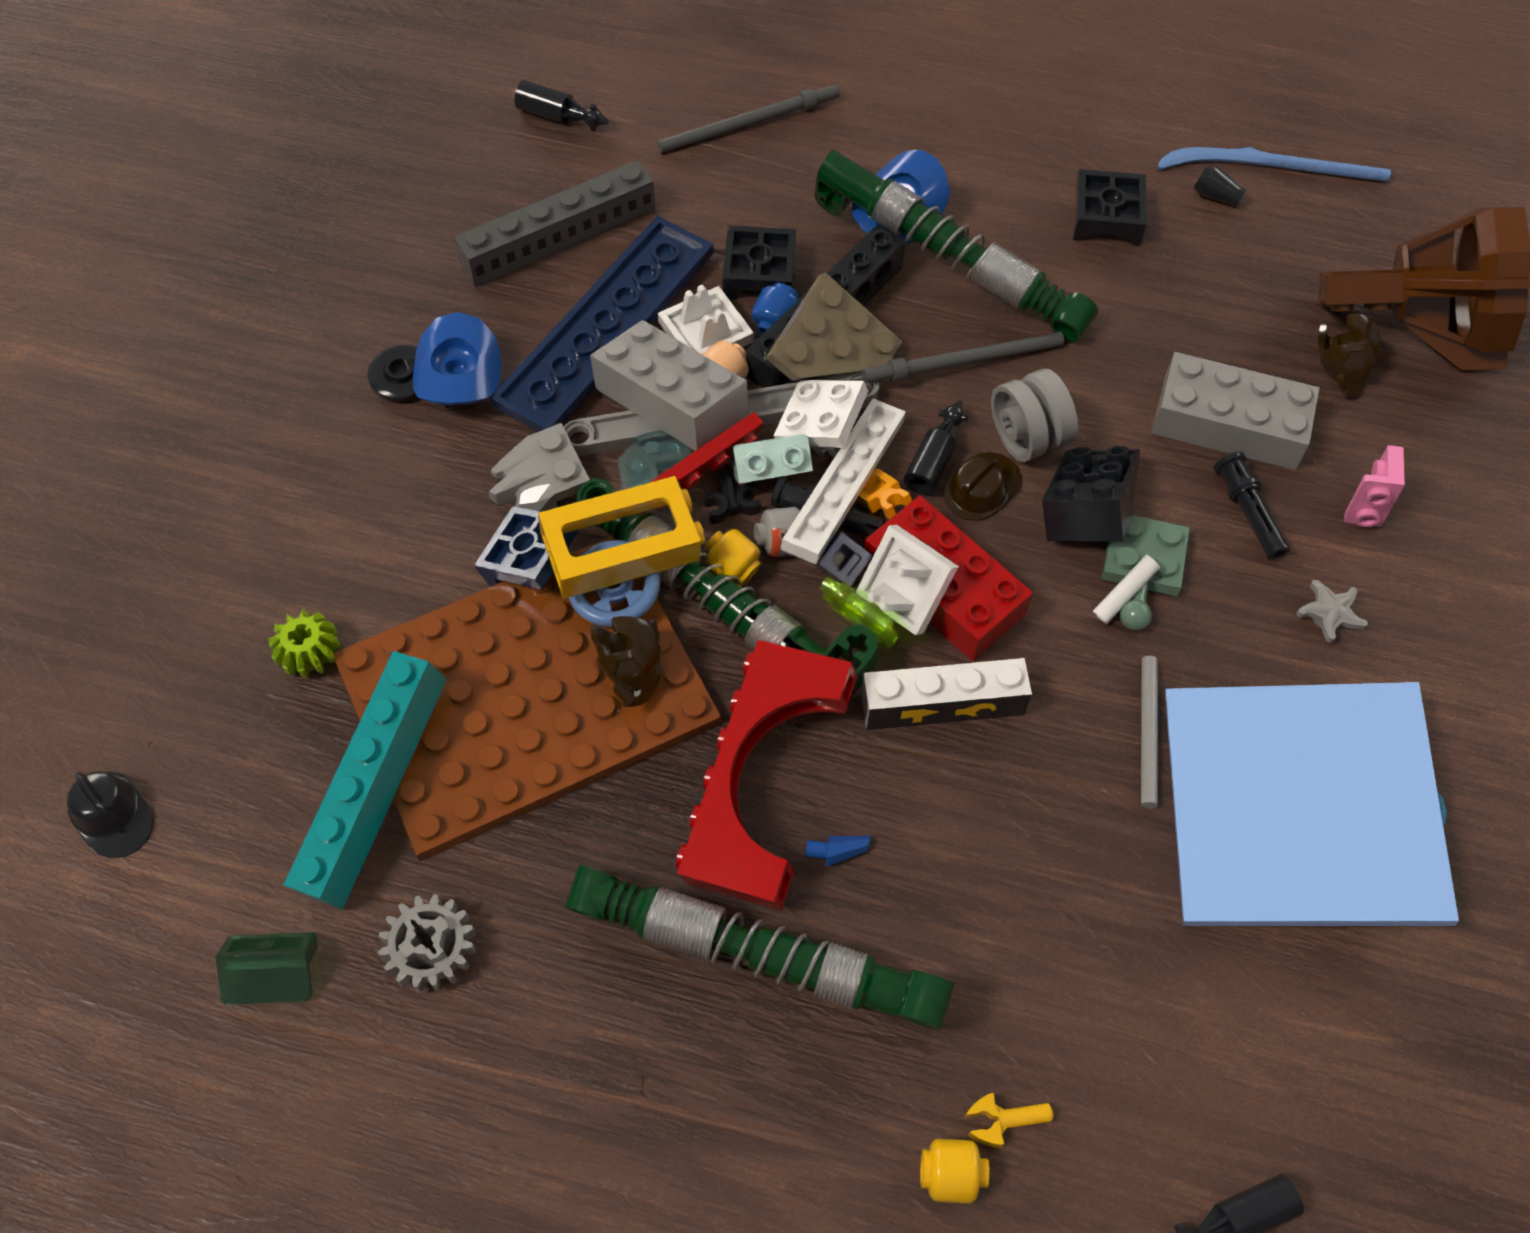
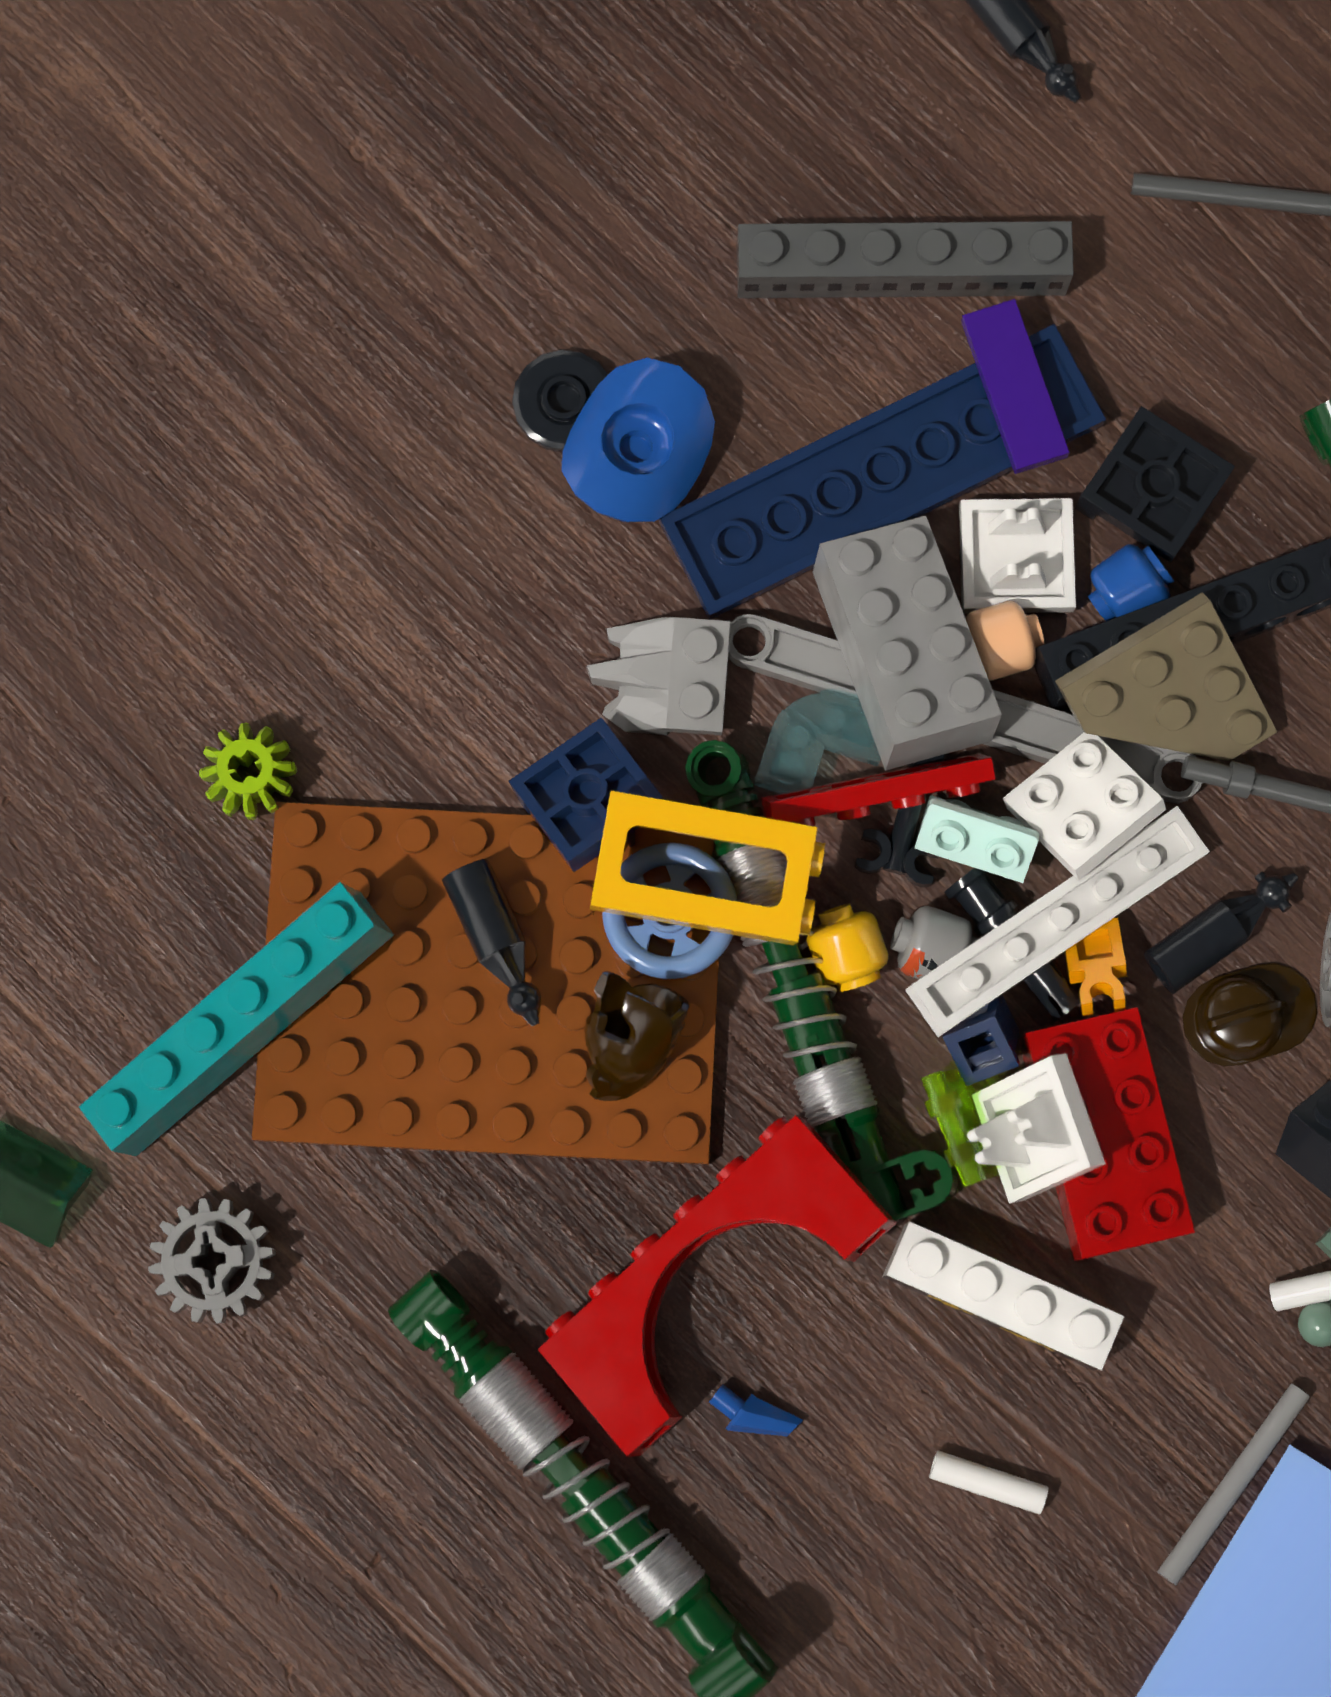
camera: 30 degrees right, 20 degrees up
none -> black wheel [442,858,541,1027]
none -> white piece [929,1450,1048,1515]
none -> dark purple tile [961,299,1070,474]

